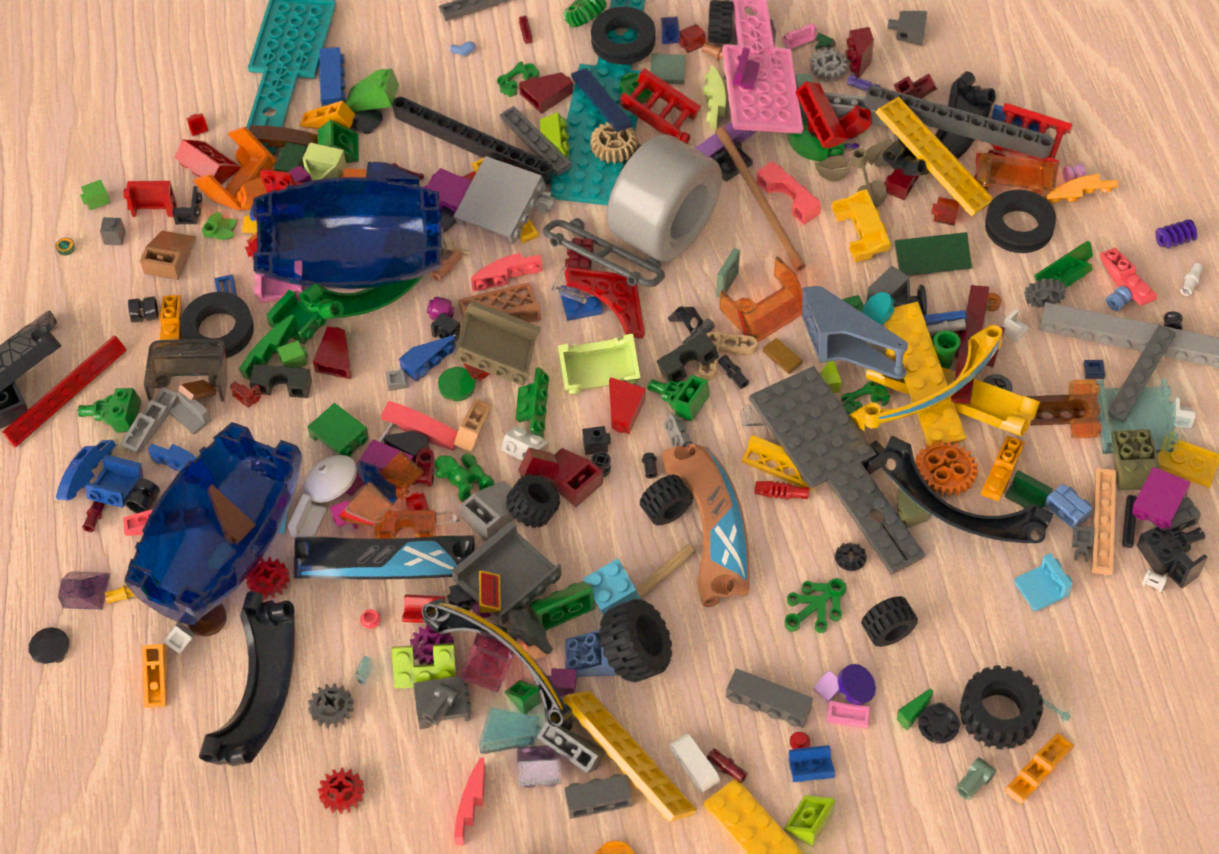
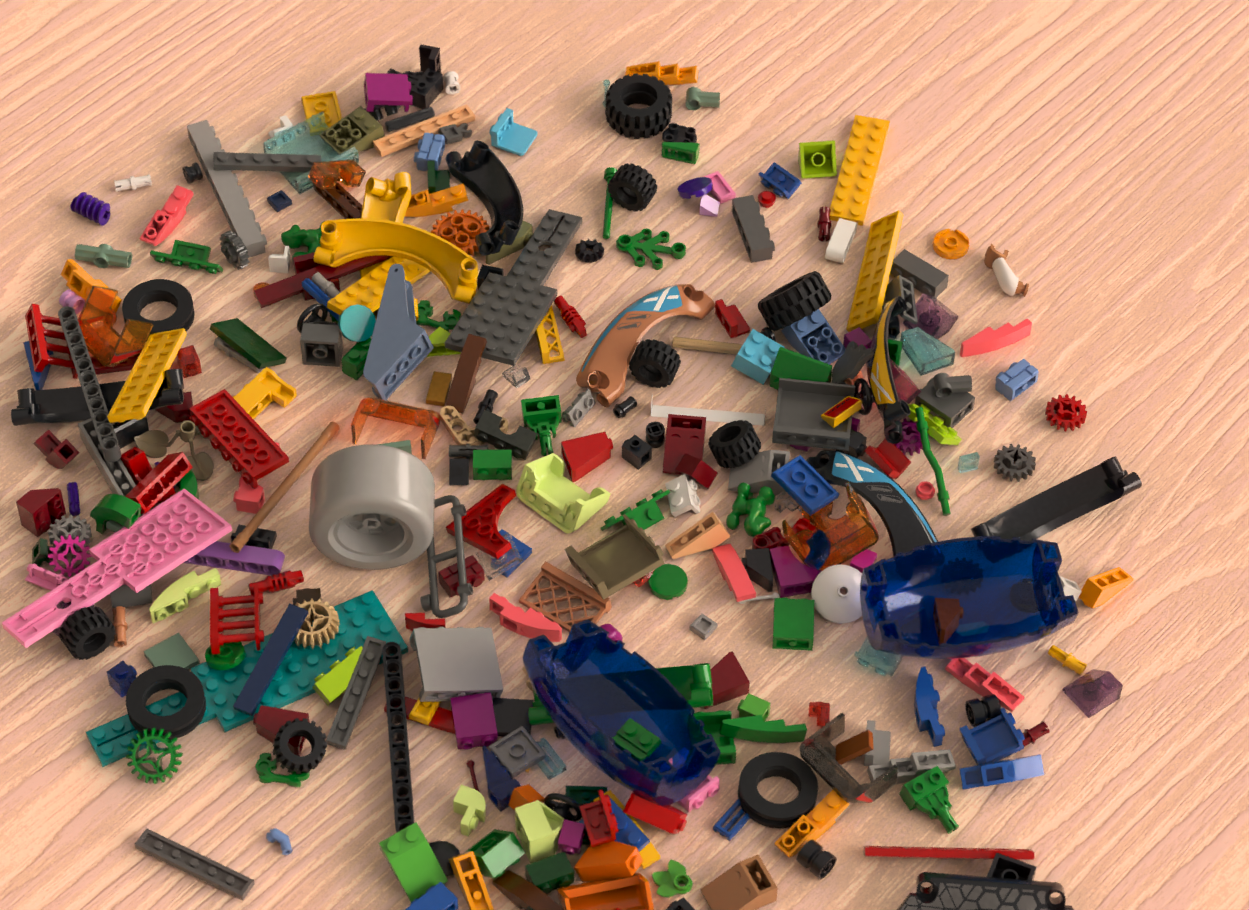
camera: 130 degrees left, 5 degrees down
black dish [29,627,69,664] -> none
pearl dark grey arch [250,364,312,398] -> none
blue slope [399,335,456,382] -> none
black brick [431,313,461,341] -> none
dark red axle [519,15,533,44] -> none
clear red brick [678,24,706,53] -> none
magenta panel [733,48,760,90] -> none
green plant [934,330,960,369] -> none
medium blue wheel [1106,286,1132,311] -> none
none -> dark pink gear [48,534,91,577]
none -> sand green piece [75,244,132,268]
none -> green arch [90,494,141,534]
none -> red bracket [189,389,289,489]
none -> black tyre [273,718,327,774]
none -> green animal [281,221,331,261]
none -> red slope [405,613,446,631]
none -> reddish brown slope [446,334,487,414]
none -> yellowish green brick [453,785,486,837]
none -> green brick [473,450,512,480]
none -> green piece [603,167,617,239]
none -> green plate [610,718,662,764]
none -> white sticker [651,393,766,426]
none -> red panel [715,299,750,339]
none -> blue tile [771,455,839,516]
none -> green bar [915,407,951,516]
none -> medium blue brick [995,359,1039,401]

